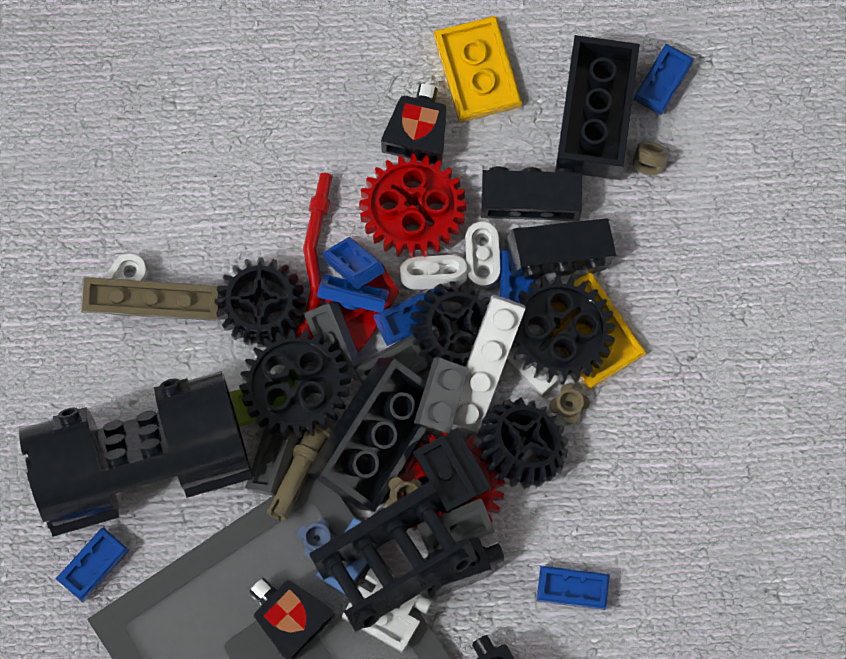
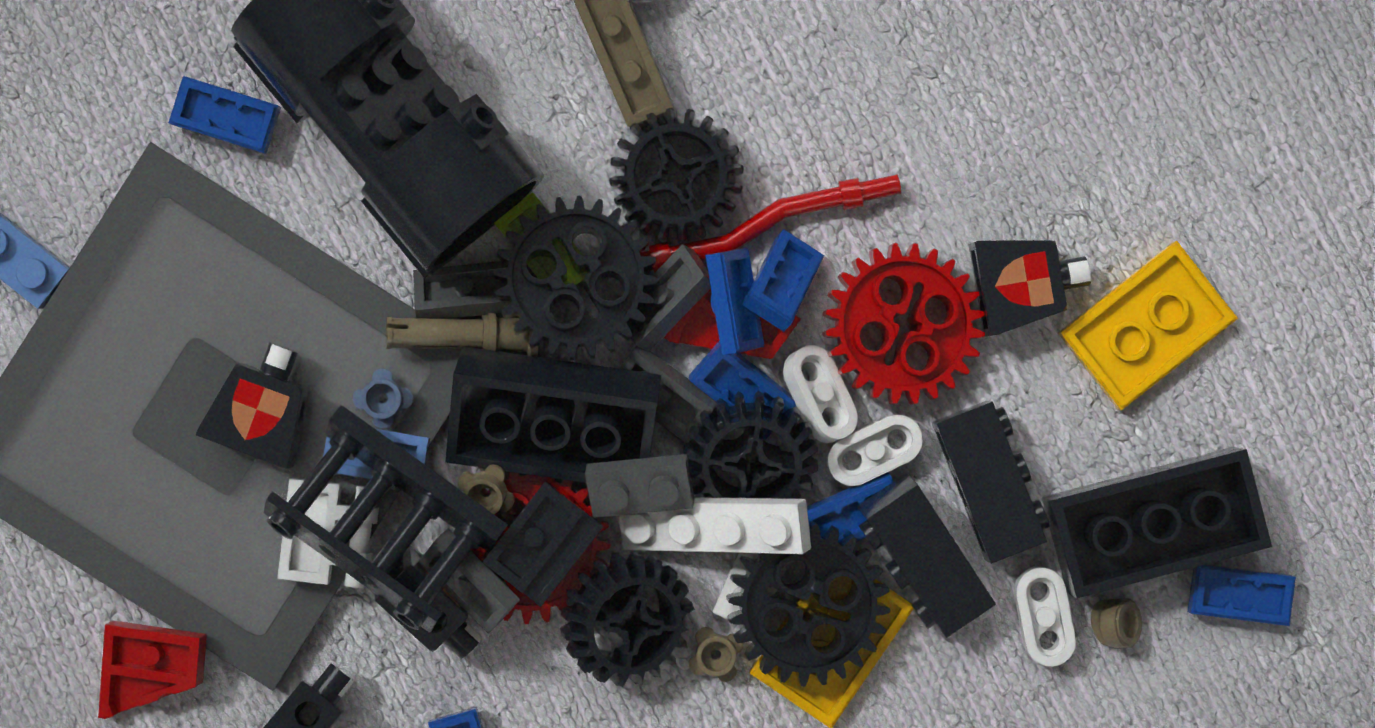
camera: 70 degrees right, 15 degrees up
none -> white plate [1014,566,1076,667]

